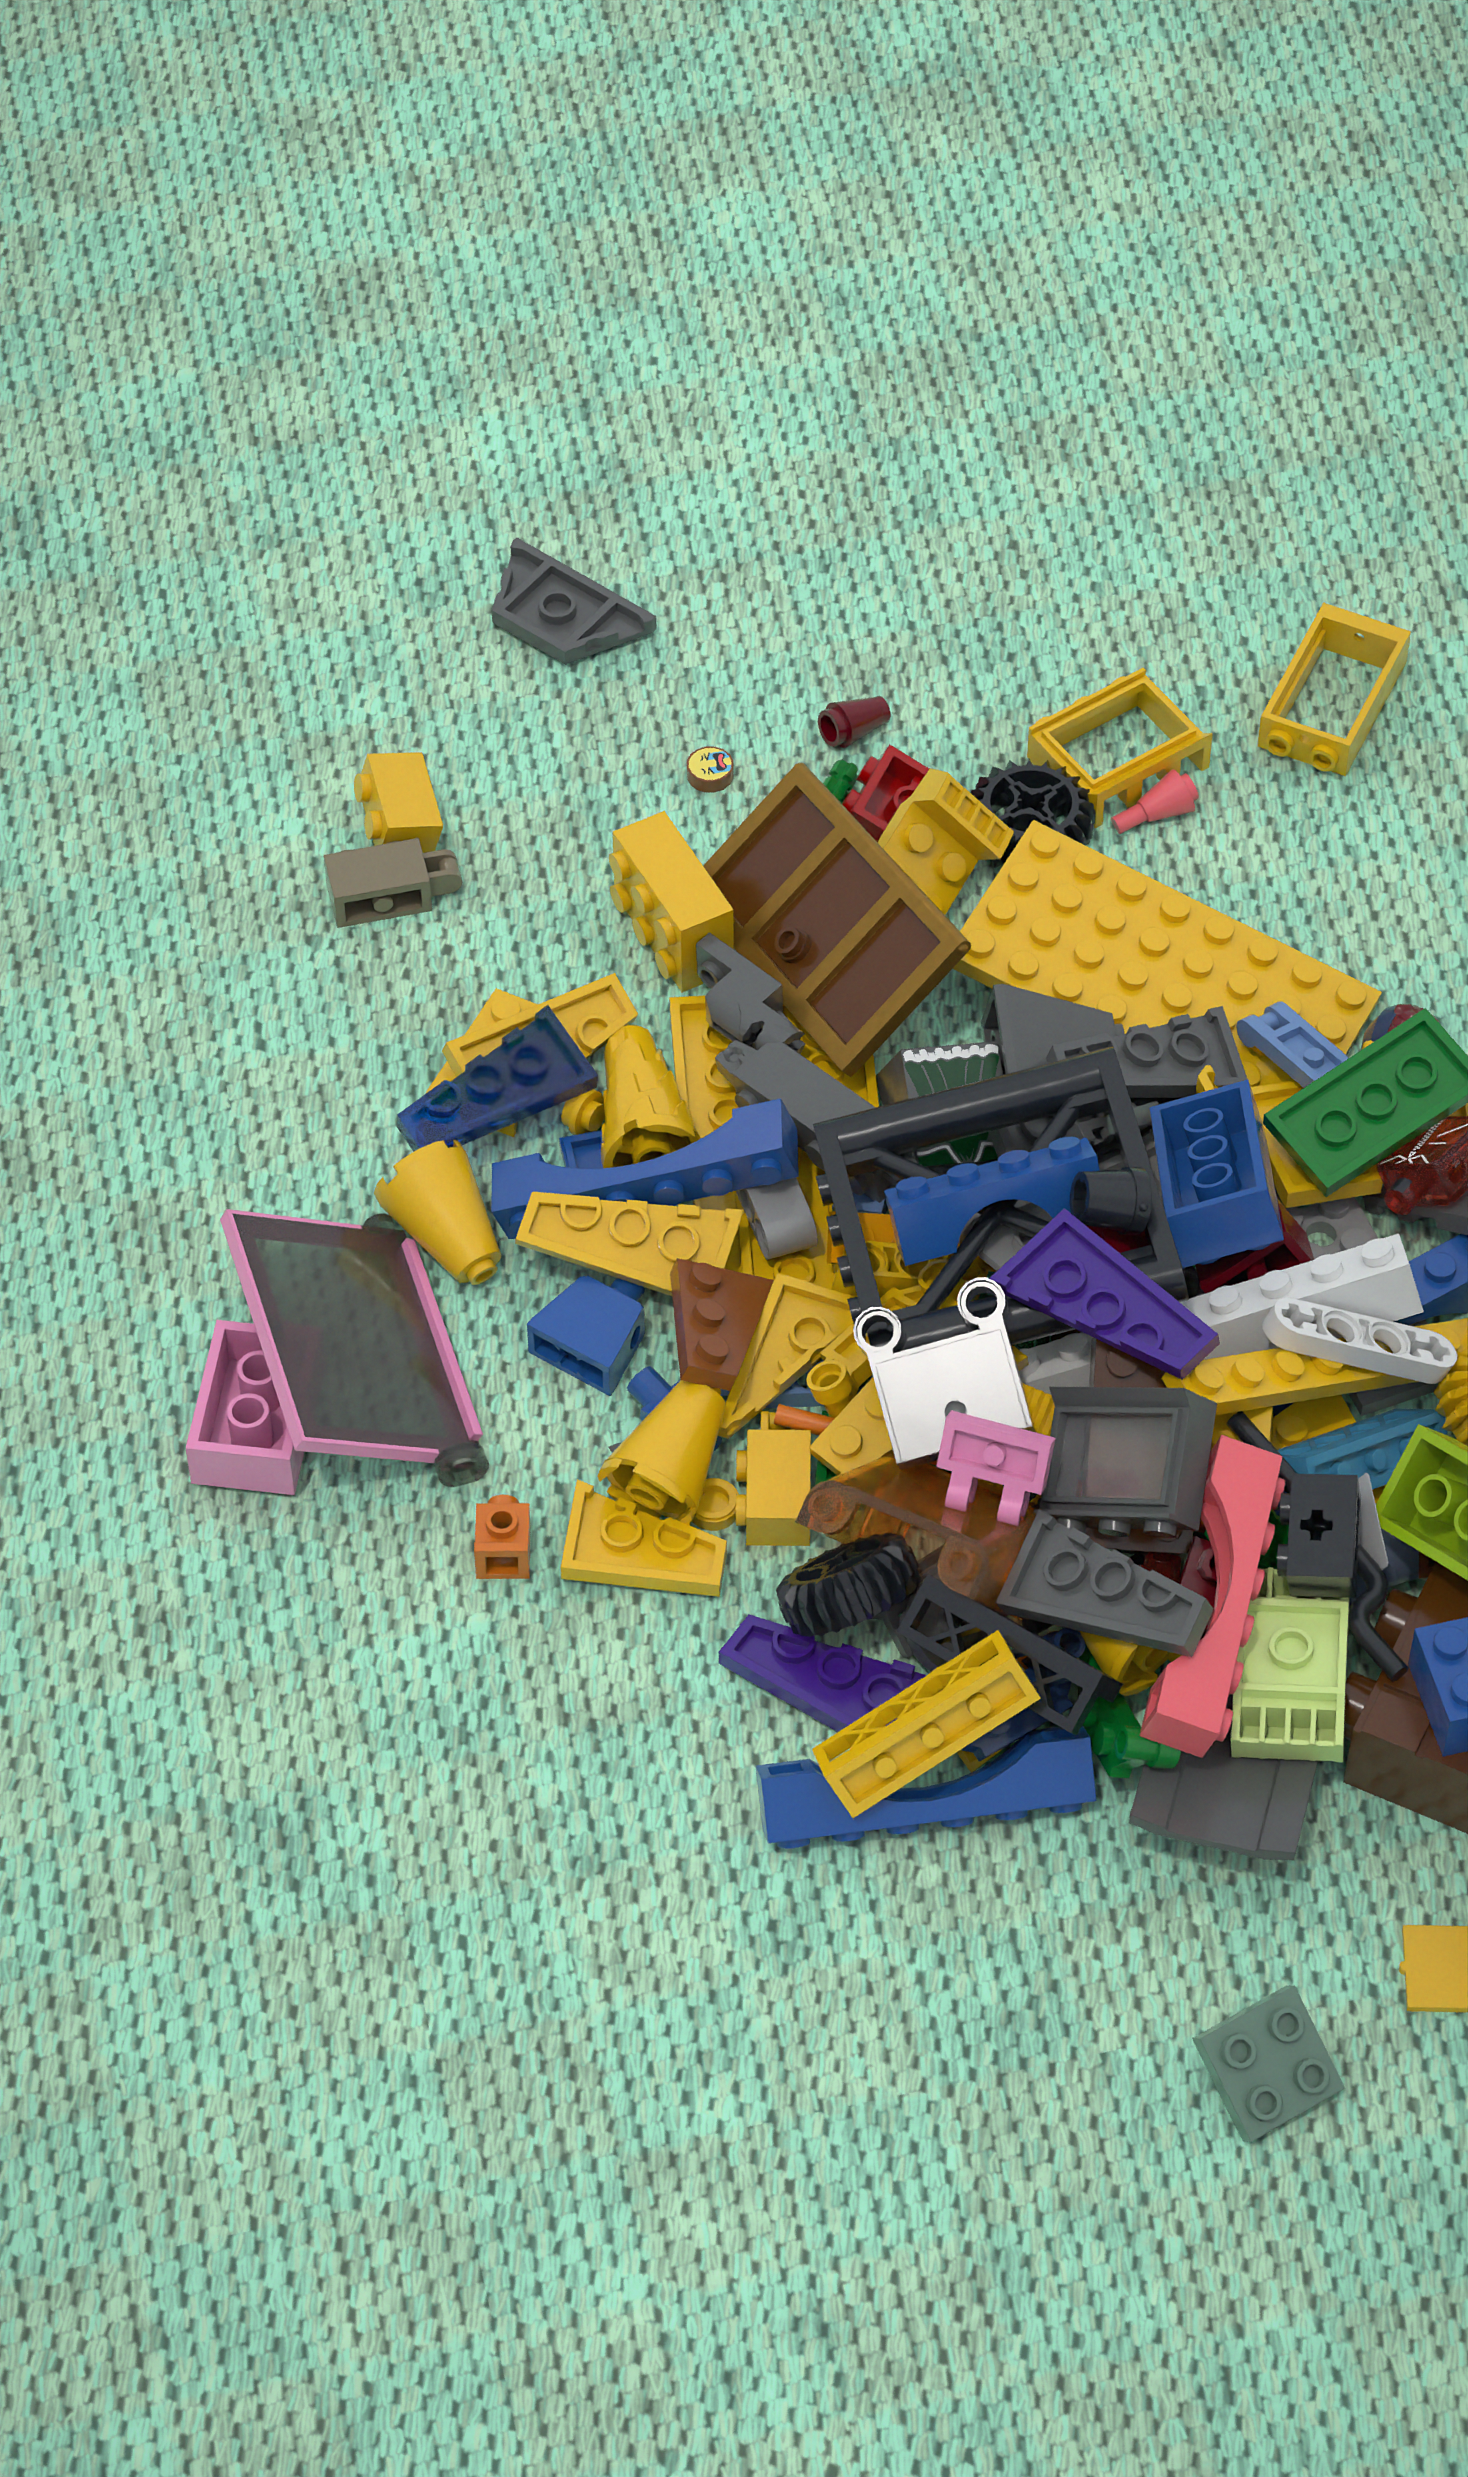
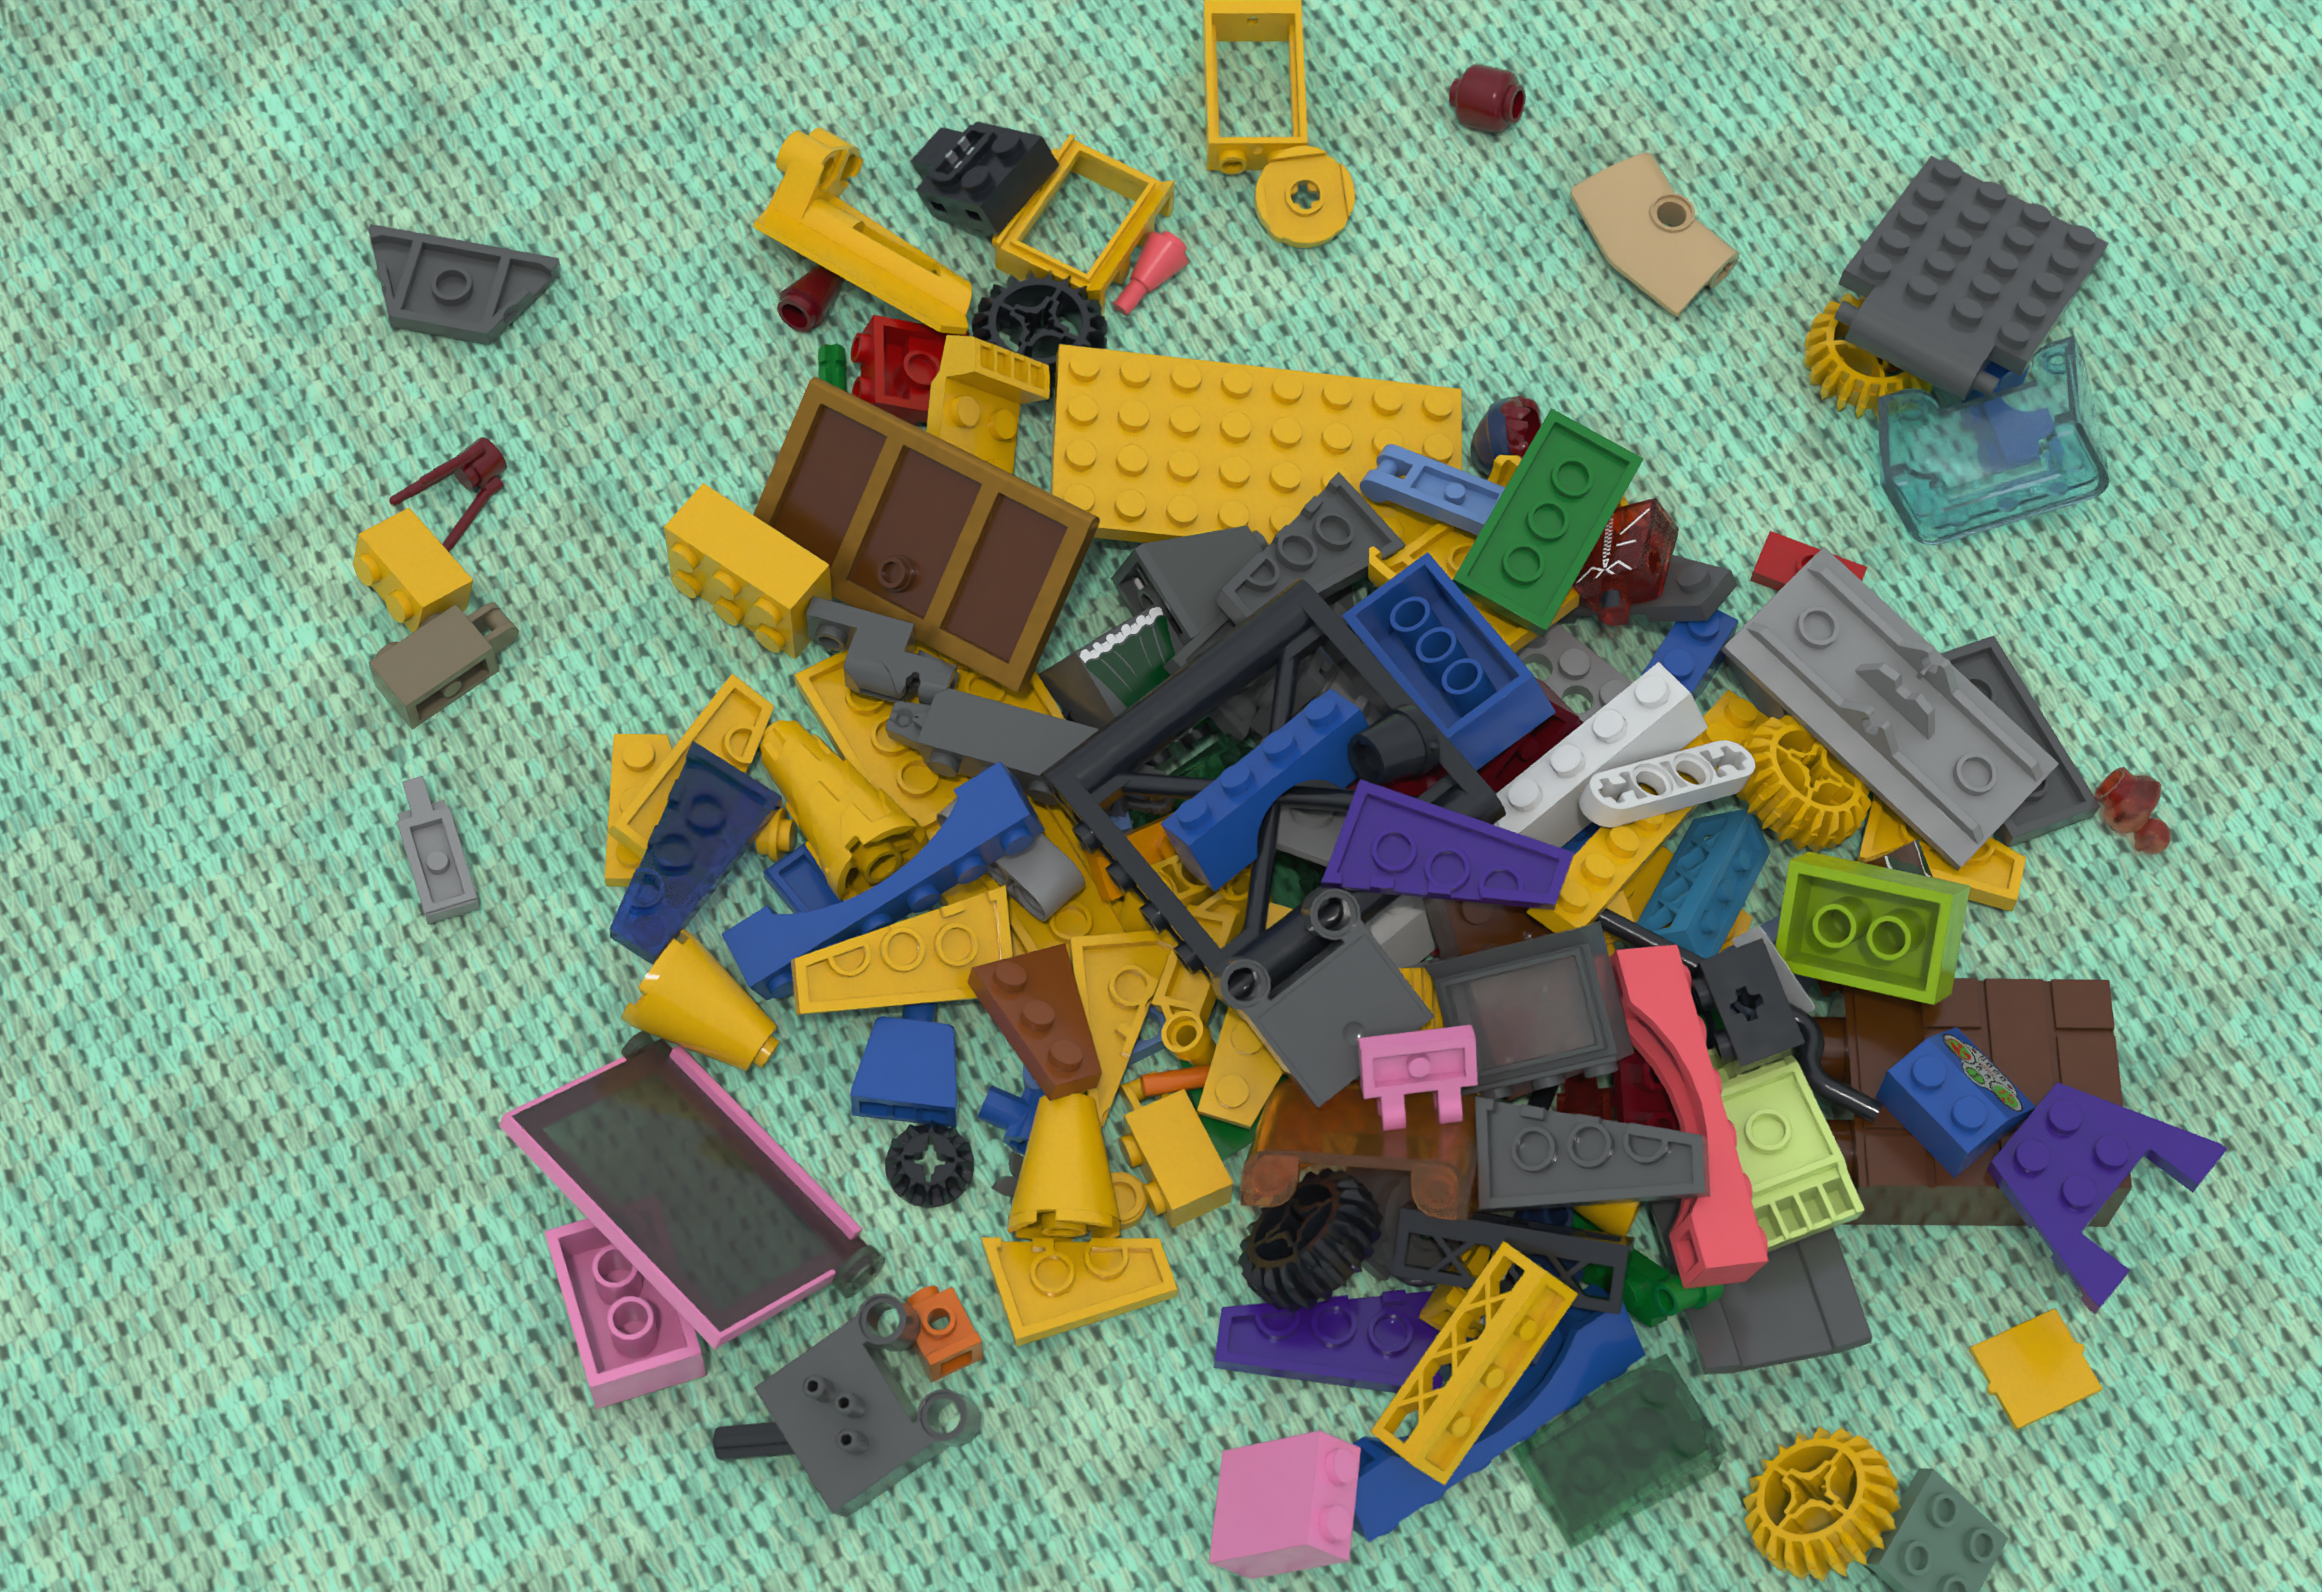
camera: 30 degrees left, 10 degrees up
tile [687,746,734,793] -> none
none -> dark red plant [389,437,507,552]
none -> light grey hinge [397,776,480,924]
none -> dark grey piece [713,1293,981,1518]
none -> yellow panel [752,127,972,335]
none -> black gear [885,1119,974,1208]
none -> black piece [910,121,1059,234]
none -> bright pink brick [1209,1430,1361,1579]
none -> yellow plate [1254,146,1355,248]
none -> clear green slope [1512,1353,1727,1549]
none -> yellow gear [1743,1426,1901,1582]

